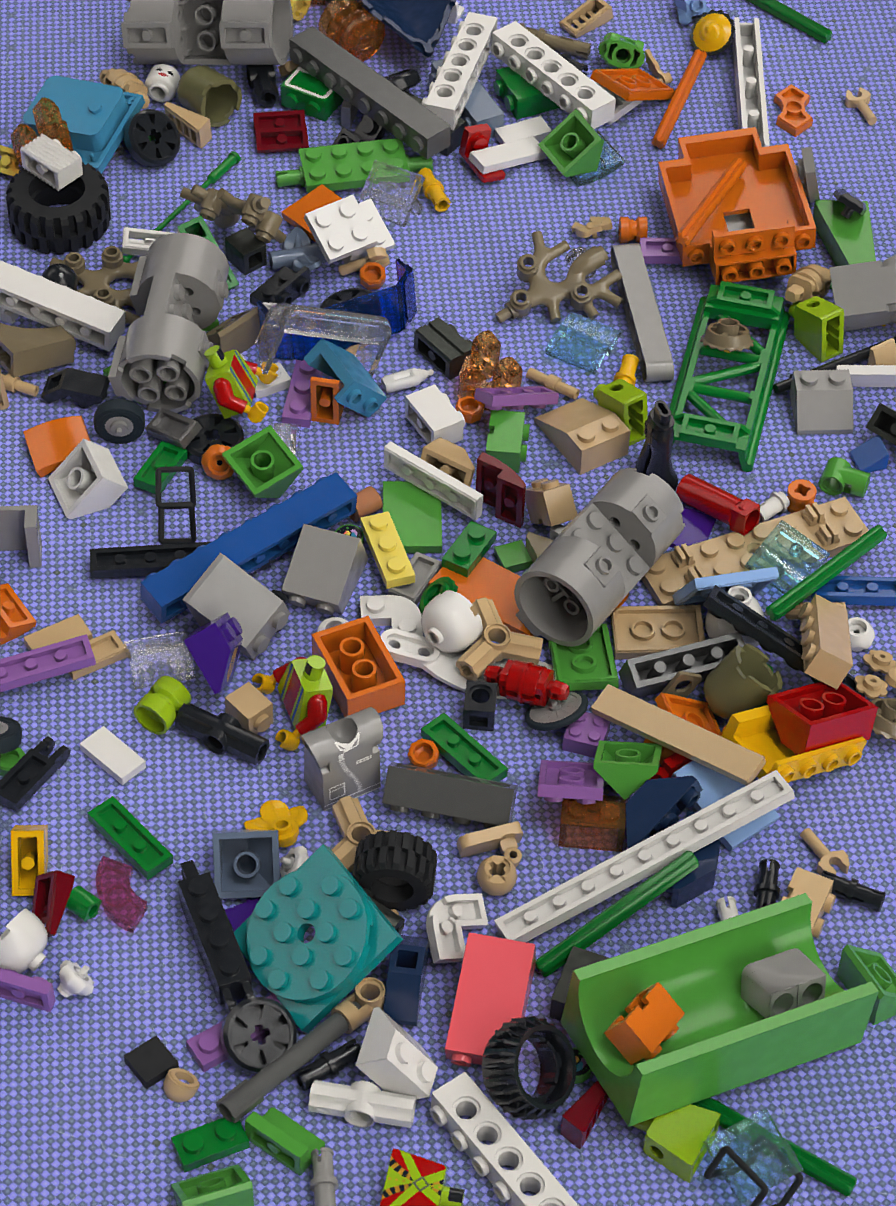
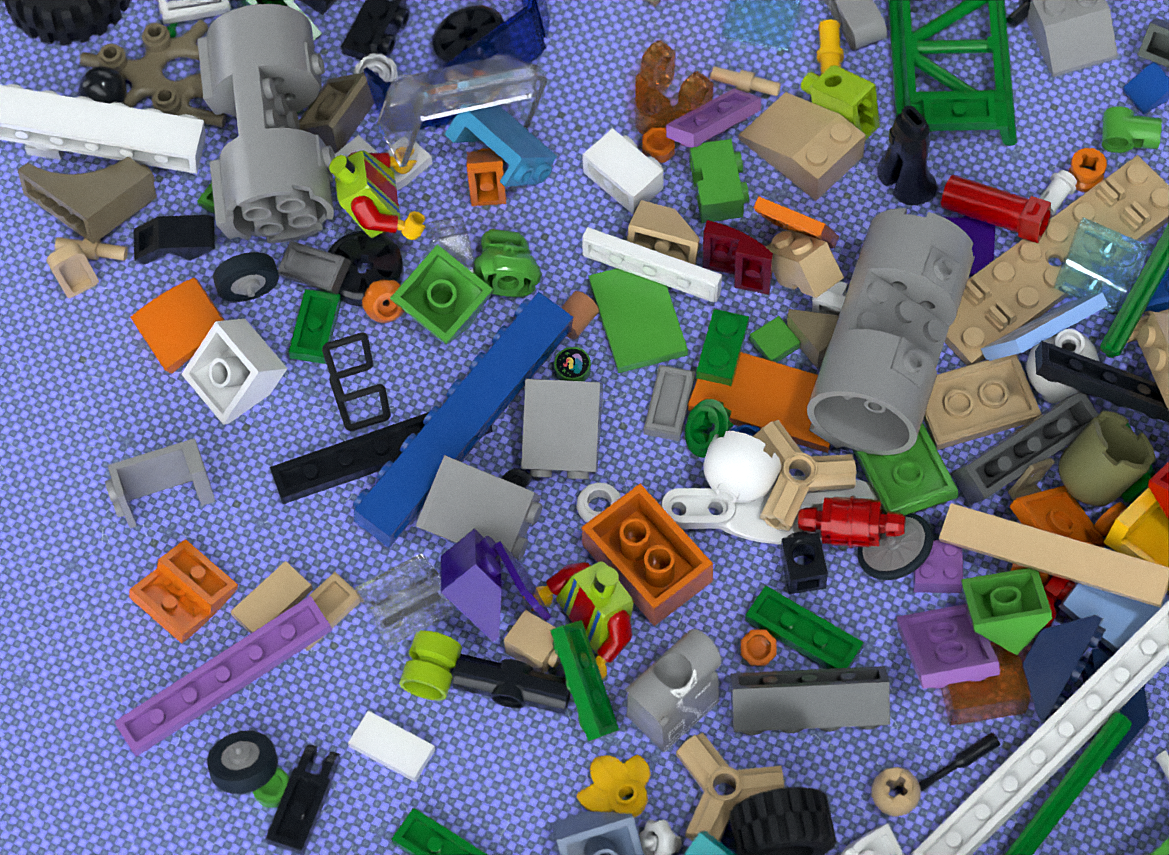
camera: 10 degrees left, 15 degrees up
medium lavender plate [282,358,323,428] -> none
light yellow plate [360,511,415,589] -> none
white plate [360,595,423,648] -> none
white piece [381,368,434,393] -> none
pearl dark grey brick [414,317,476,380] -> none
tan piece [456,821,523,867] -> none
none -> bright green piece [473,228,542,297]
none -> dark purple piece [494,541,552,621]
none -> green plate [550,620,619,741]
none -> orange tile [753,196,840,249]
none -> black piece [919,732,1000,792]

